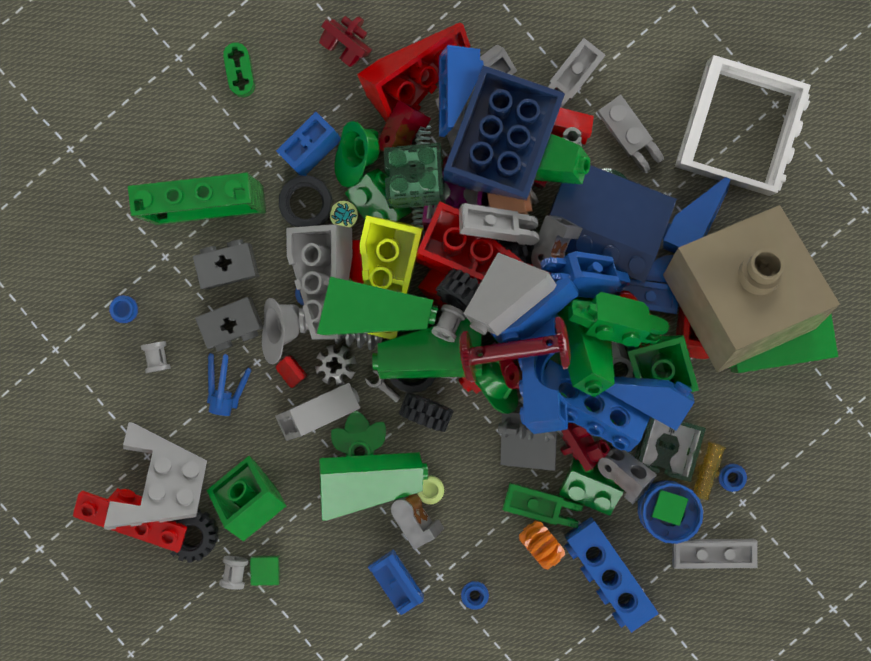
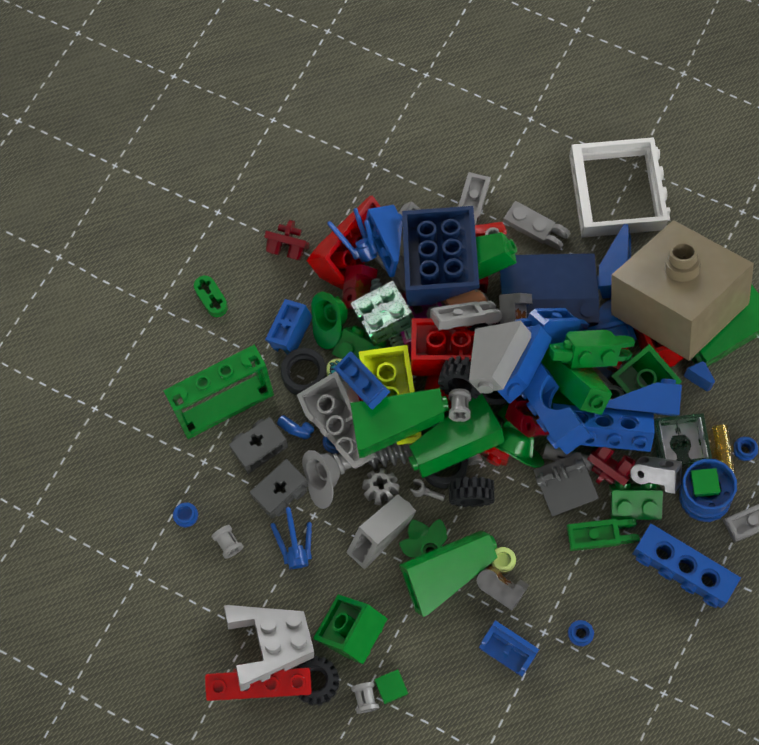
camera: 25 degrees left, 20 degrees down
red slope [275,355,307,388] -> none
dark red hose [459,317,571,383] -> none
orange gear [519,521,565,570] -> none
none -> blue arm [277,415,314,439]
none -> blue plant [327,208,378,262]
none -> blue tile [333,351,390,410]
none -> blue slope [684,361,715,391]

